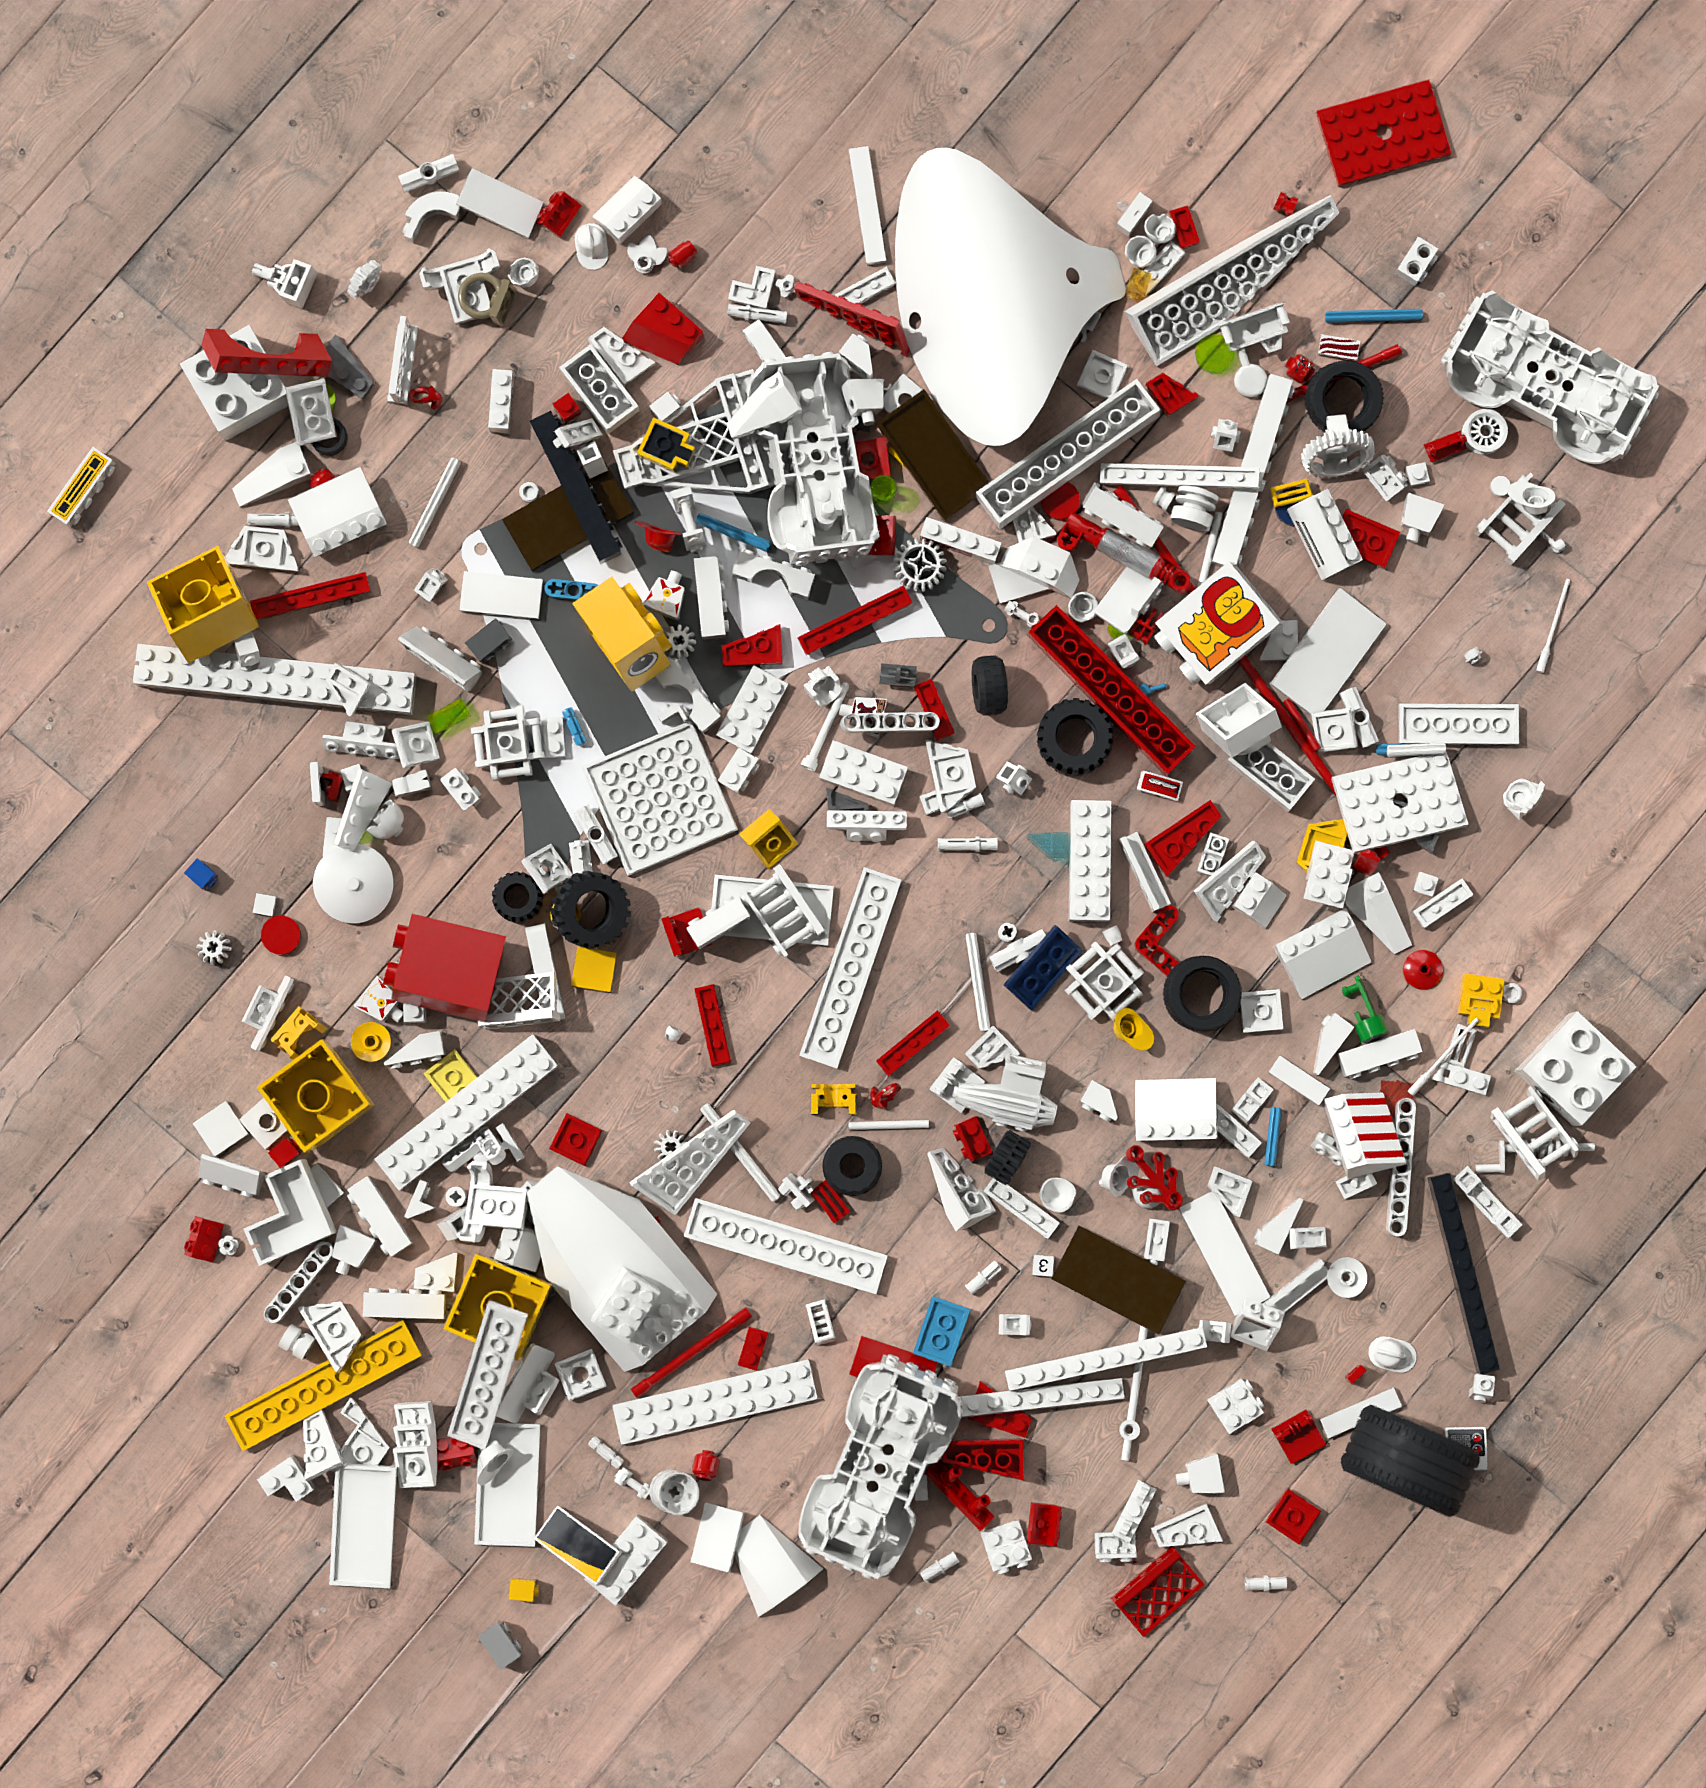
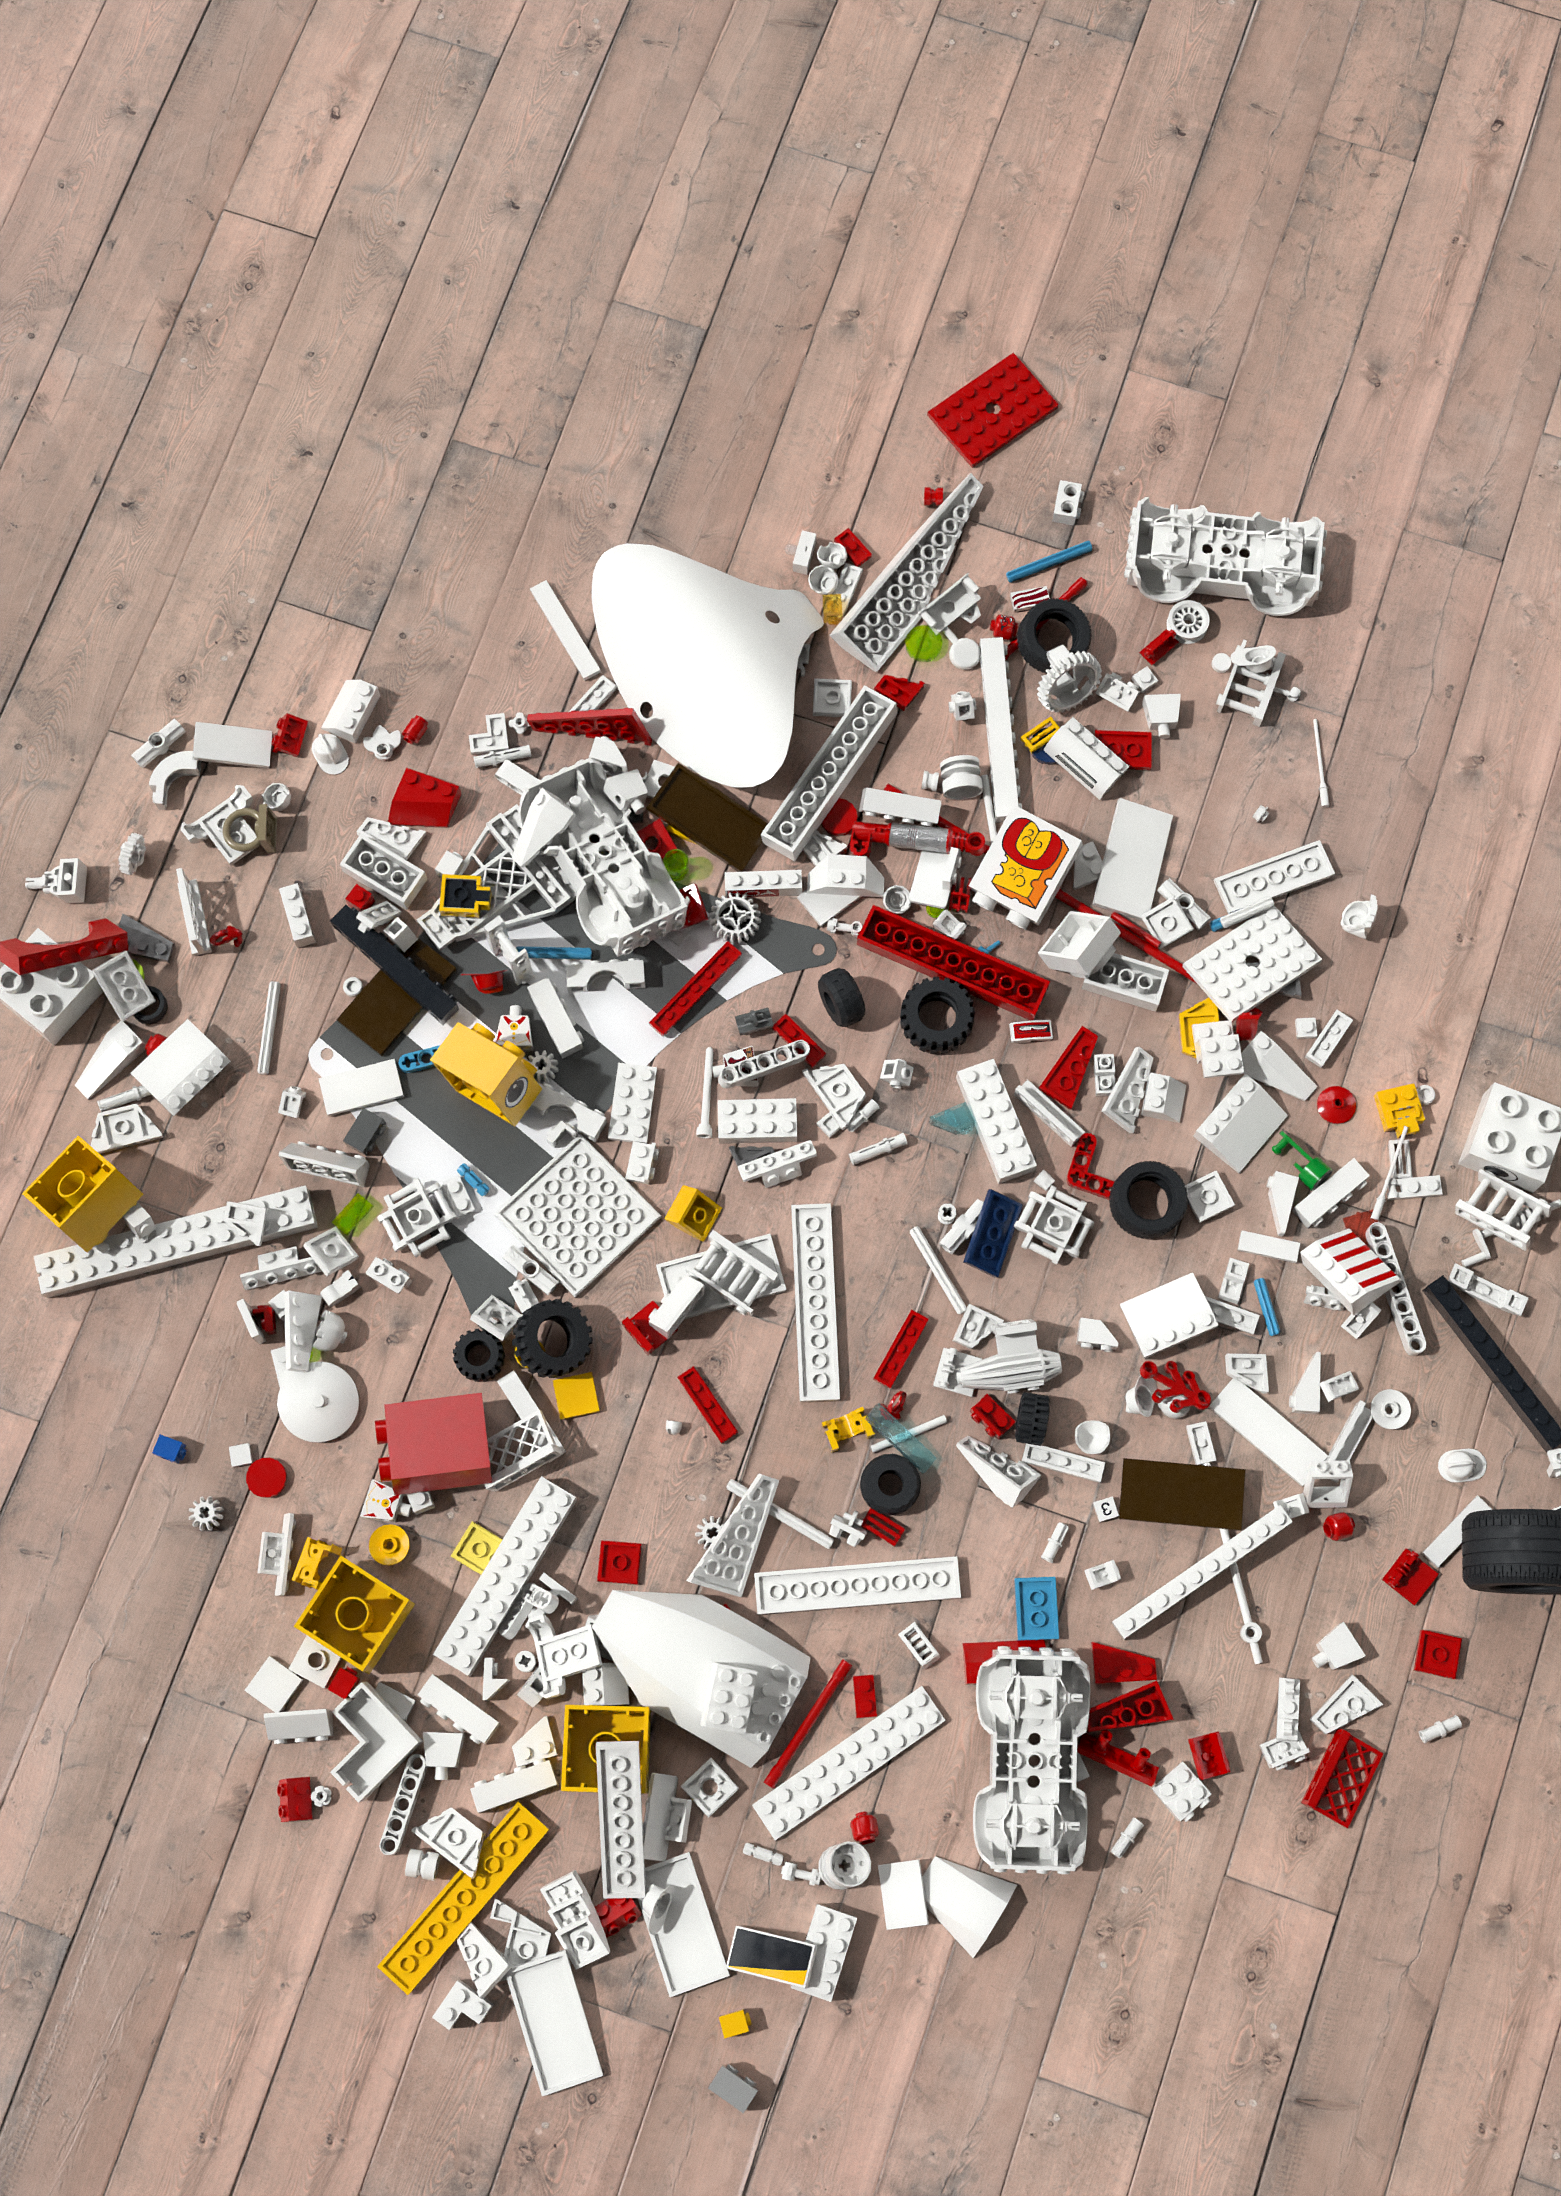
camera: 20 degrees left, 10 degrees down
red plate [250,572,371,620] -> none
white slope [384,1031,446,1069] -> none
red wing [722,624,782,667] -> none
white hair [804,666,843,707] -> none
white plate [959,1378,1124,1418] -> none
white plate [1100,463,1260,489] -> none
yellow piece [1113,1008,1154,1051] -> none
white plate [1207,1378,1264,1434] -> none
red tile [1345,1365,1367,1384] -> none
none -> clear light blue tile [864,1403,937,1474]
none -> red head [1323,1512,1355,1541]

